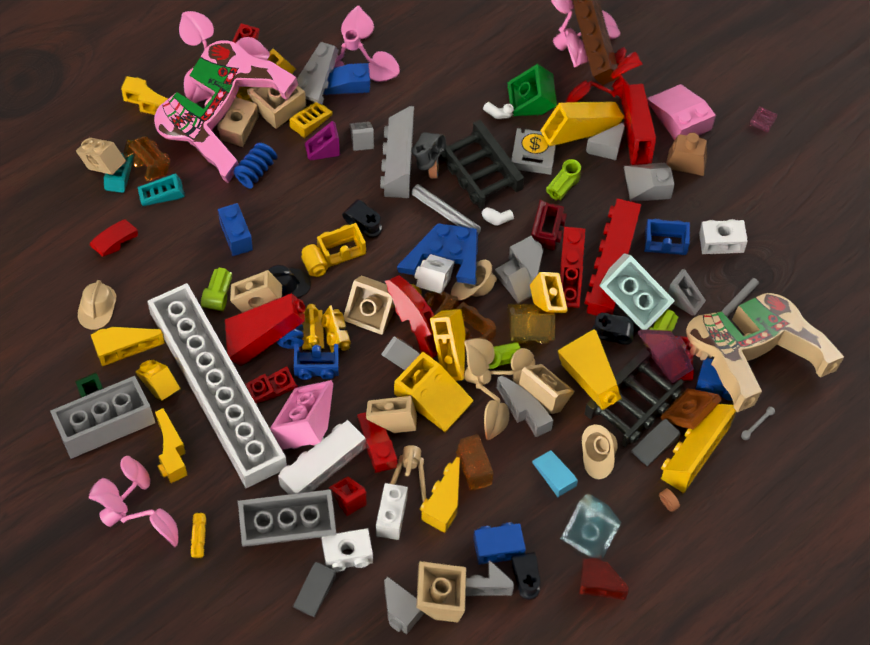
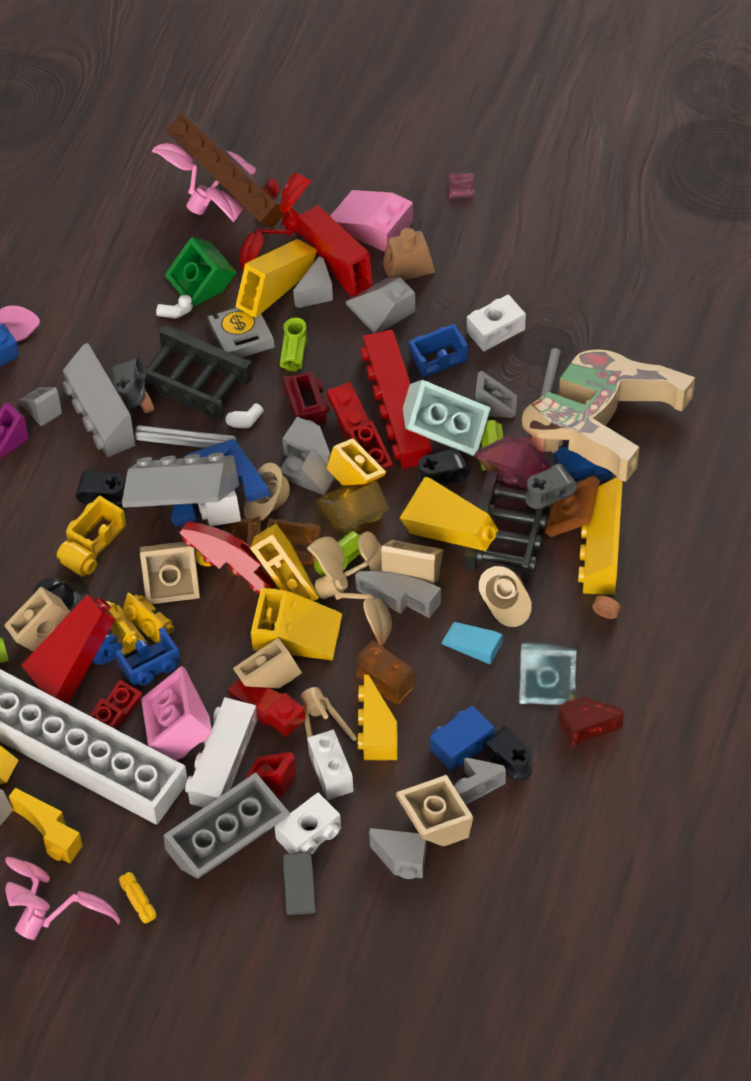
camera: 25 degrees left, 5 degrees down
light grey slope [381,336,420,370] -> none
dark grey slope [631,419,681,467] -> none
light grey hinge [741,407,775,440] -> none
none -> light grey slope [122,452,239,508]
none -> dark grey piece [525,464,578,509]

